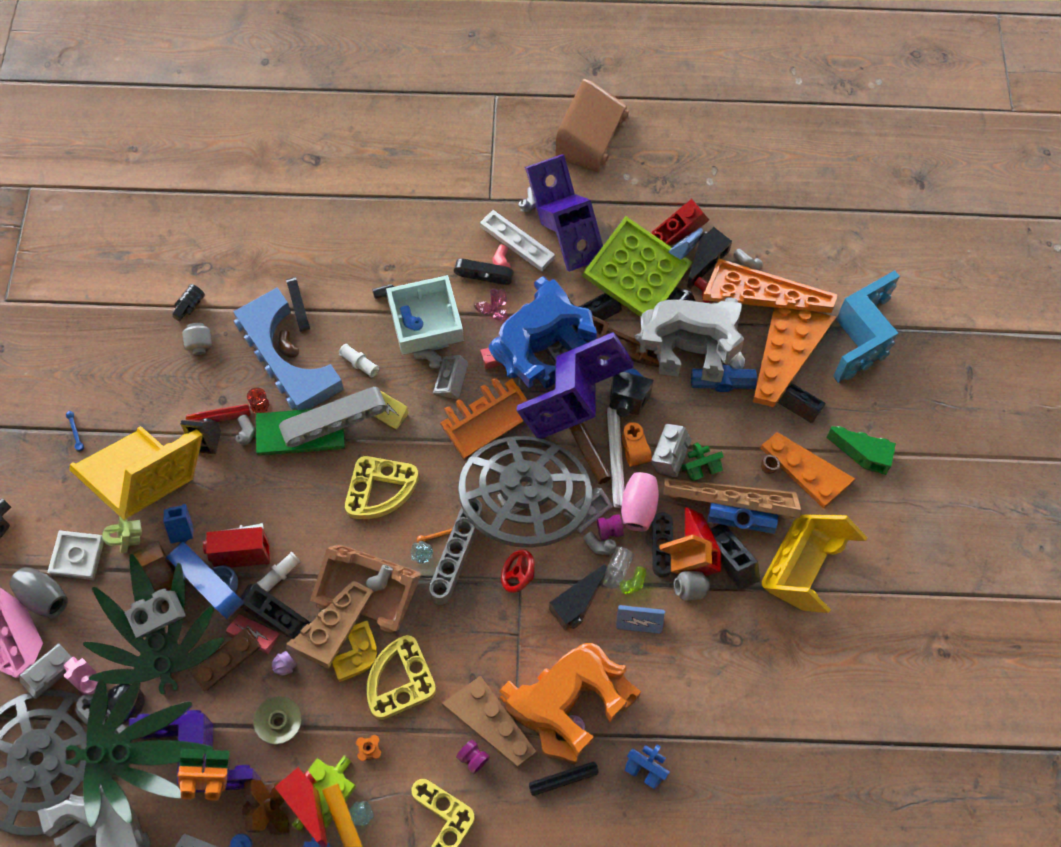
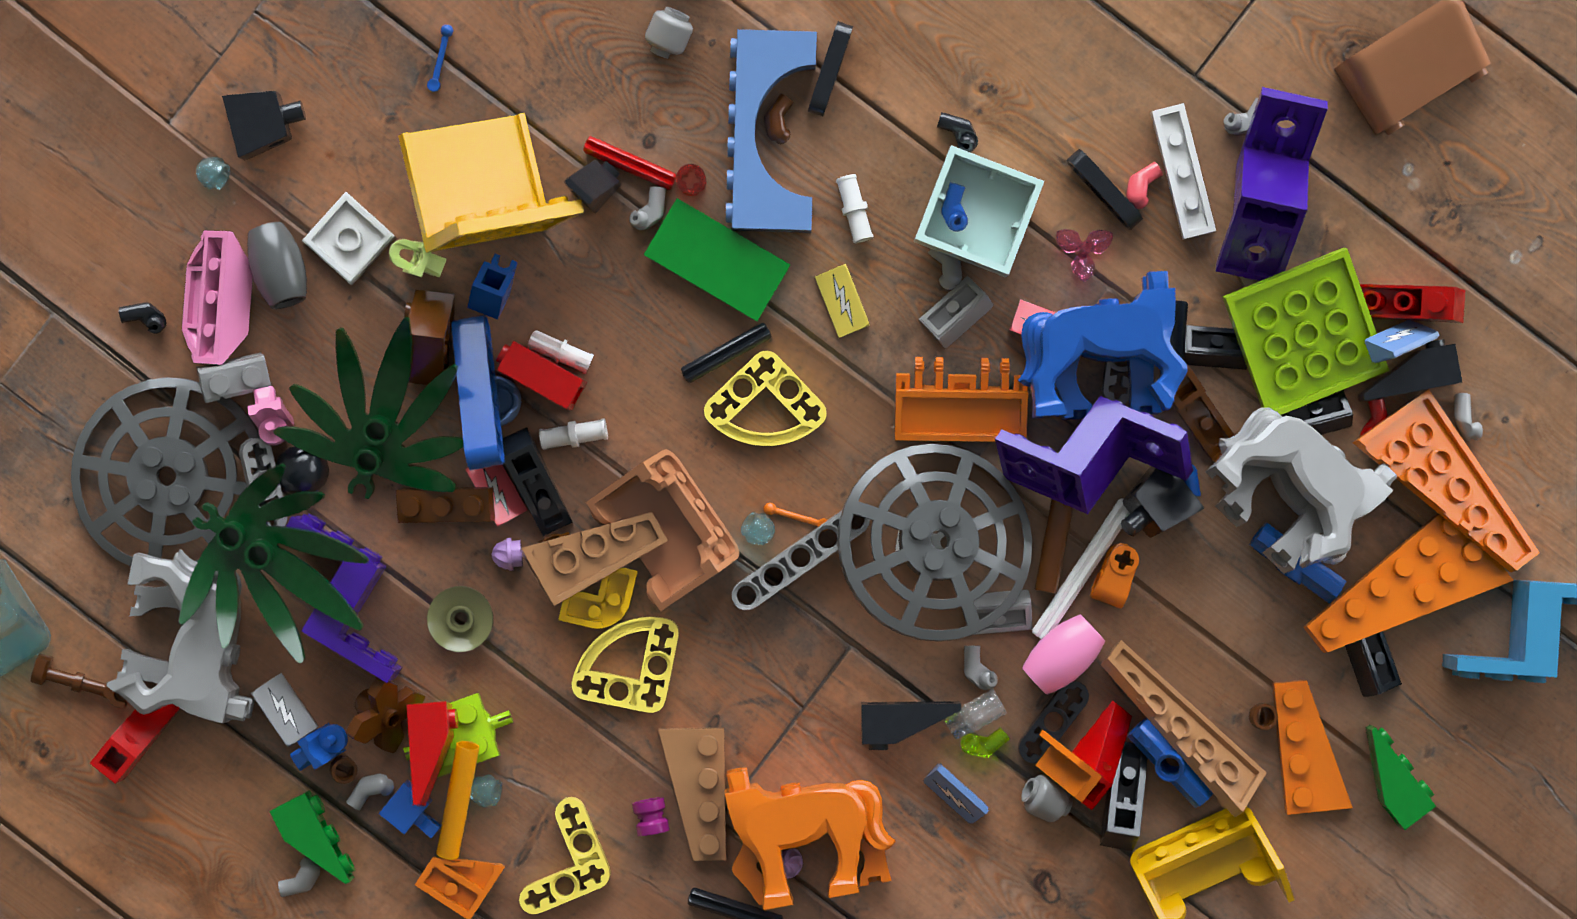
camera: 35 degrees right, 25 degrees up
light grey brick [125,589,186,638] -> none
orange hips [178,749,230,801] -> none
light grey beam [279,387,387,447] -> none
orange plate [356,735,381,761] -> none
light grey arm [366,565,393,592] -> none
red piece [501,549,535,593] -> none
magenta wheel [597,514,624,540] -> none
light grey brick [651,424,692,477] -> none
green hips [681,442,724,481] -> none
none -> black axle [681,323,771,383]

